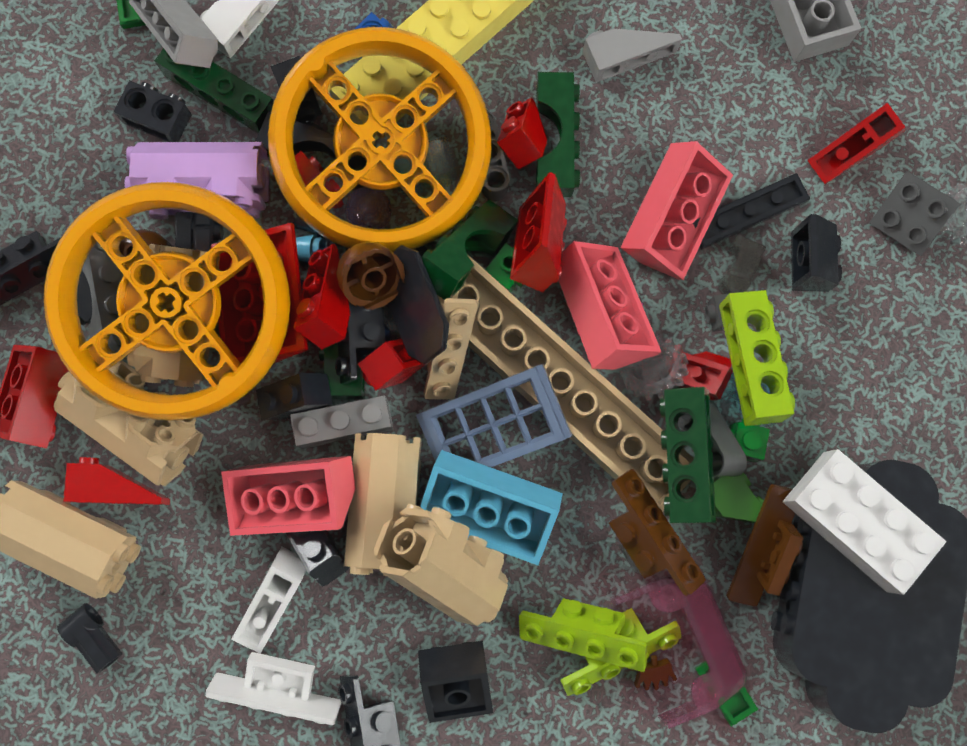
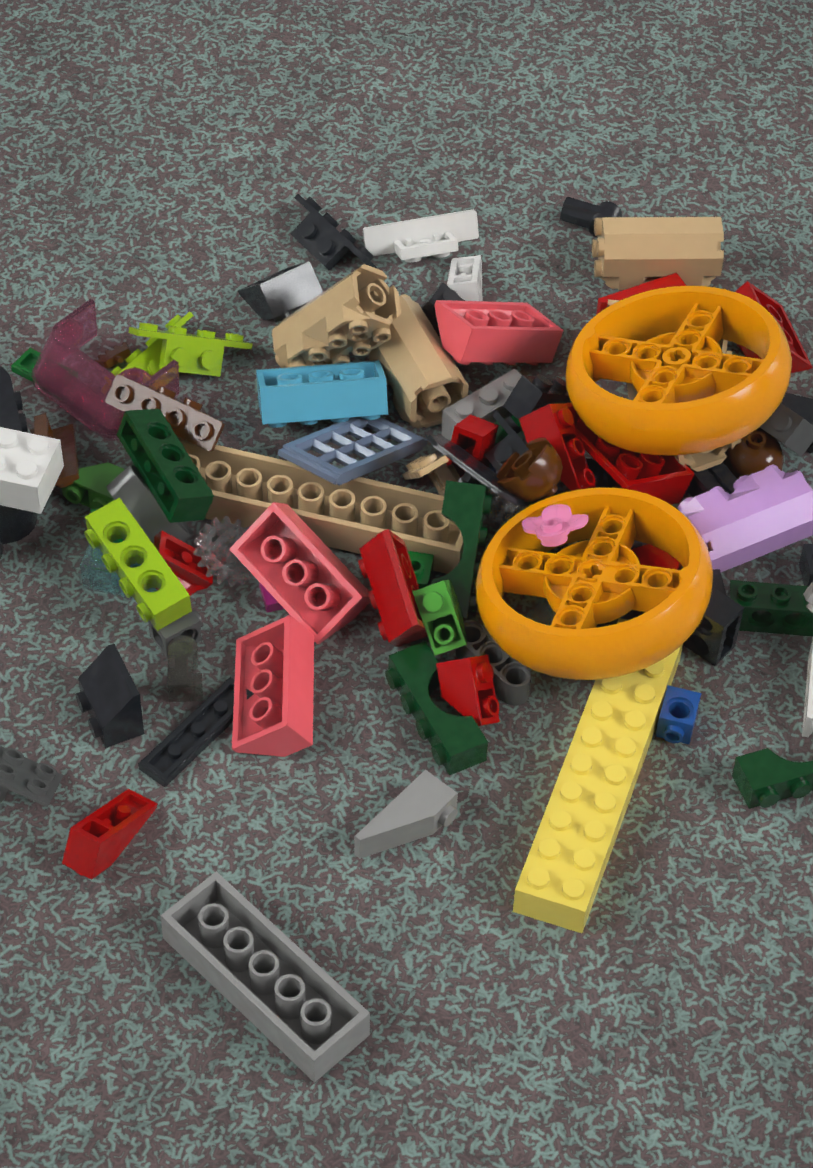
camera: 155 degrees right, 30 degrees down
none -> bright green slope [412,580,467,656]
none -> bright pink plate [522,504,589,547]

